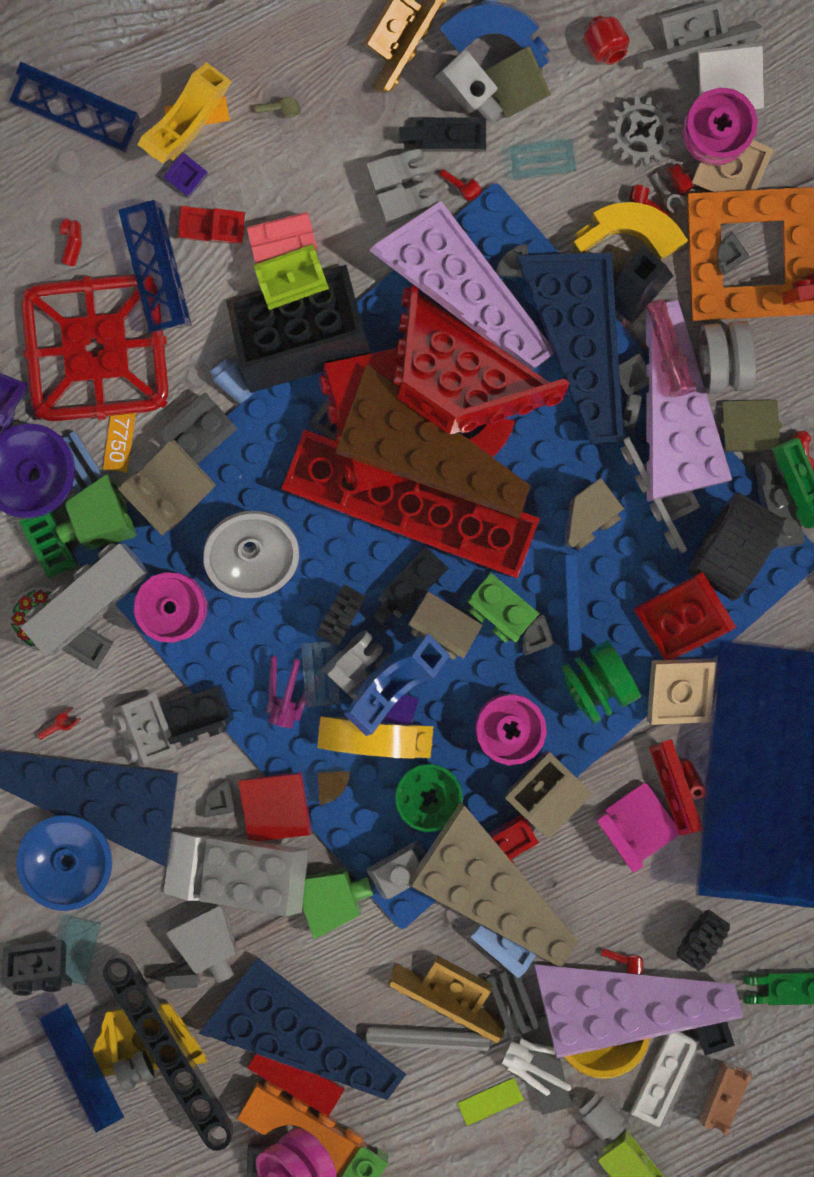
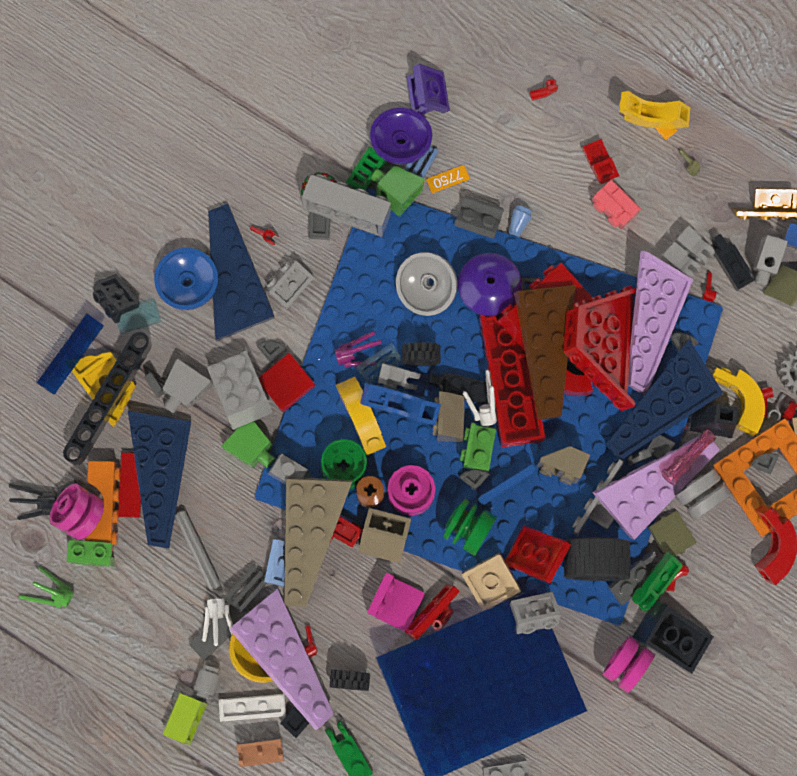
camera: 55 degrees right, 10 degrees down
clear blue fence [9,61,140,153] -> none
red plate [21,274,169,422] -> none
dark grey wheel [113,1049,156,1092] -> none
clear blue fence [118,200,192,334] -> none
dark tan bracket [118,440,216,536] -> none
dark pink wheel [134,572,208,643] -> none
black bracket [161,684,234,746] -> none
dark purple tile [163,152,208,198] -> none
white panel [164,832,214,901] -> none
black slope [226,265,371,393] -> none
lime hinge [253,244,329,310] -> none
clear orange tile [318,770,350,805] -> none
dark purple tile [383,694,419,724] -> none
pearl gold bracket [388,955,505,1043] -> none
lime sticker [457,1078,524,1126] -> none
clear light blue tile [510,139,577,180] -> none
none -> dark orange piece [356,476,384,508]
none -> dark purple dish [458,253,522,316]
none -> white plant [463,370,497,426]
none -> light grey bracket [510,592,561,634]

